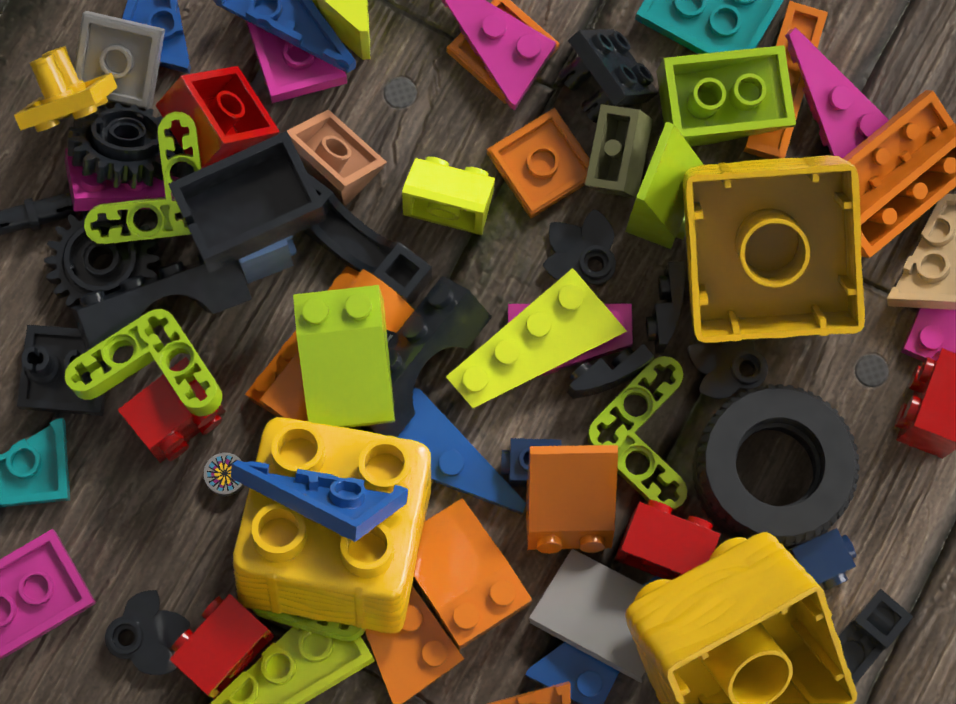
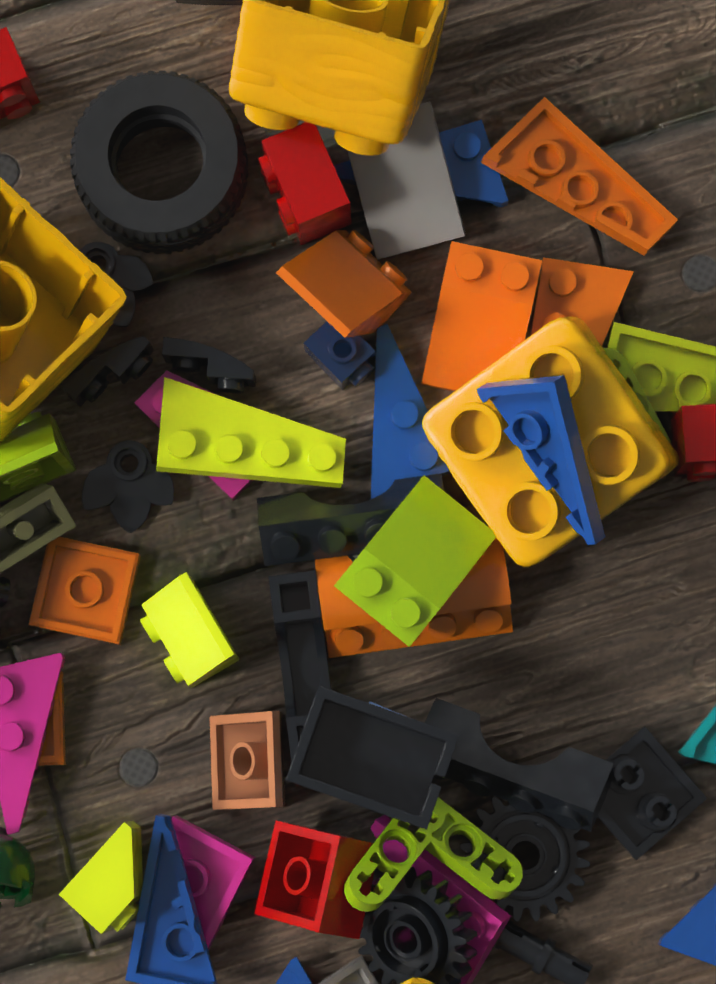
camera: 125 degrees left, 5 degrees up
lime beam [65,309,222,416] -> none
red brick [118,357,226,463] -> none
tile [204,453,244,496] -> none
lime beam [587,356,687,512] -> none
dark blue brick [789,528,856,591] -> none

